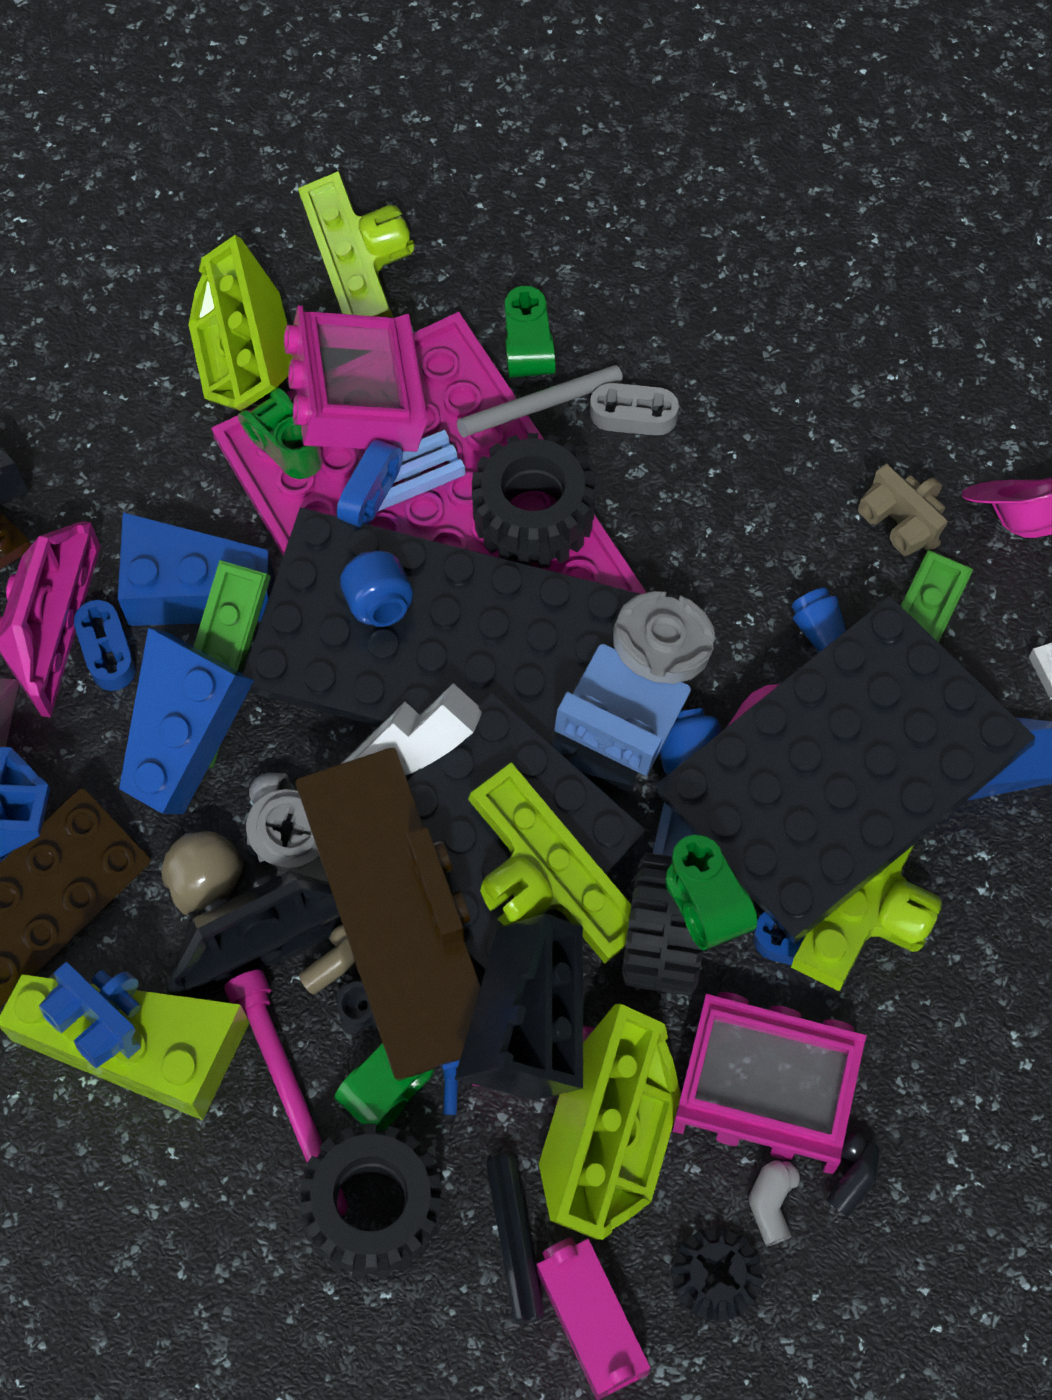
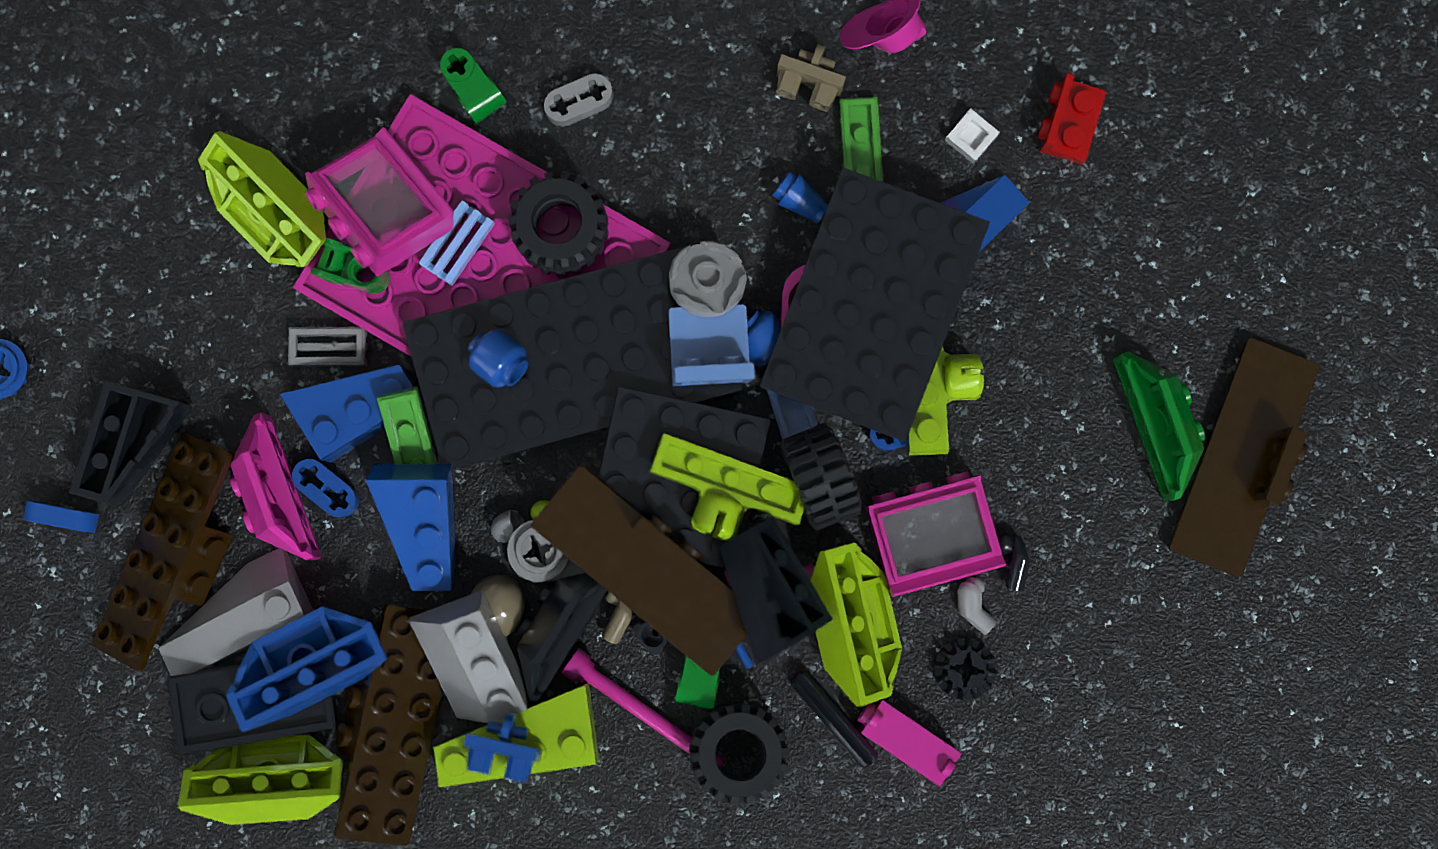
camera: 30 degrees left, 20 degrees up
lime plate [298,172,414,318] -> none
blue beam [337,440,403,528] -> none
white slope [341,683,482,776] -> none
light grey bar [457,365,622,437] -> none
green piece [665,835,757,951] -> none
none -> light grey tile [288,327,367,367]
none -> light grey slope [409,590,528,723]

